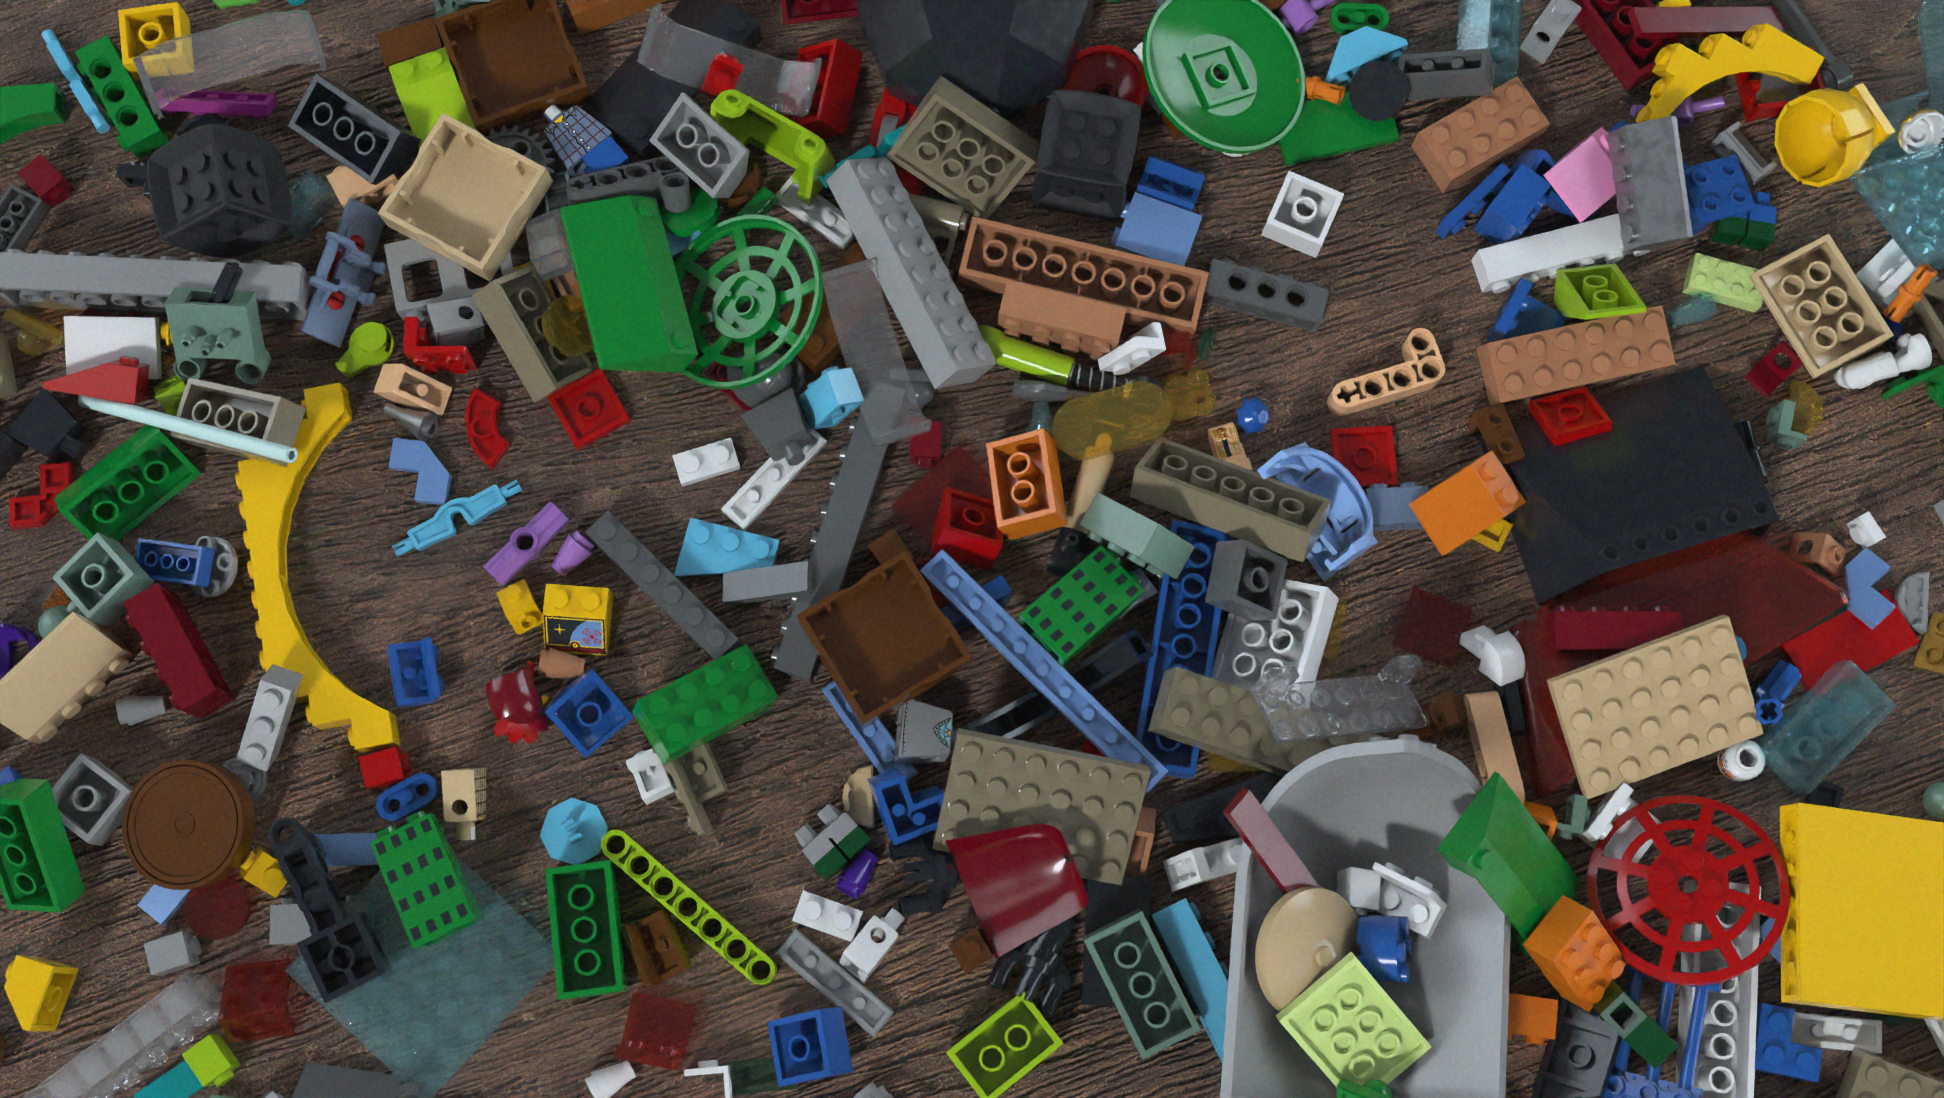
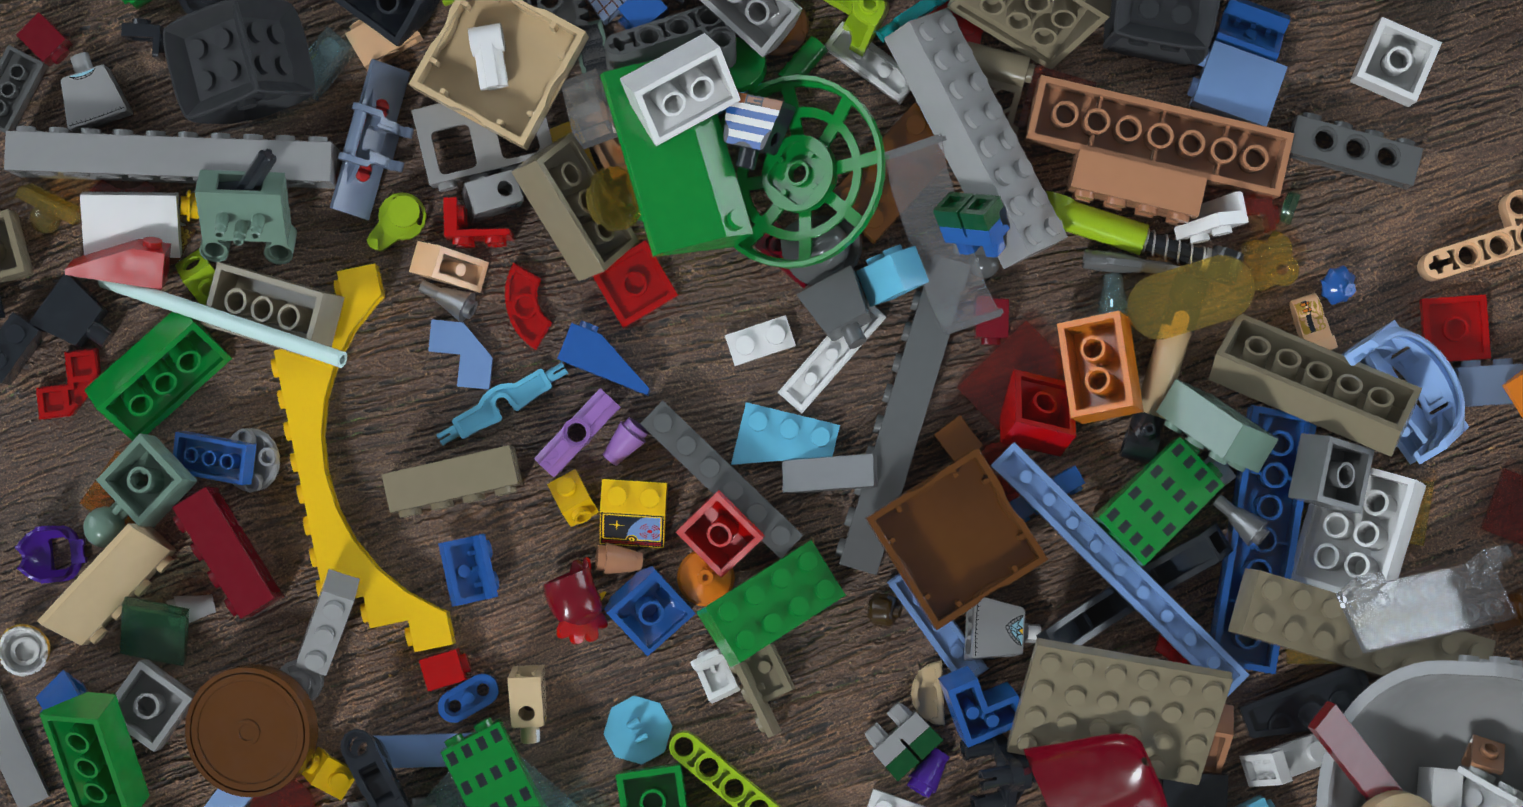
camera: 10 degrees right, 10 degrees up
none -> light grey torso [61,52,134,133]
none -> clear green tile [120,596,189,666]
none -> dark tan brick [381,445,523,518]
none -> white piece [468,23,509,91]
none -> blue slope [557,320,651,396]
none -> white slope [620,33,741,146]
none -> red slope [676,490,765,578]
none -> orange piece [677,551,735,606]
none -> torso [723,92,796,170]
none -> dark brown piece [867,593,902,626]
none -> hips [933,192,1010,258]
none -> flat silver cone [1213,495,1270,546]
none -> nougat bracket [1461,734,1505,775]

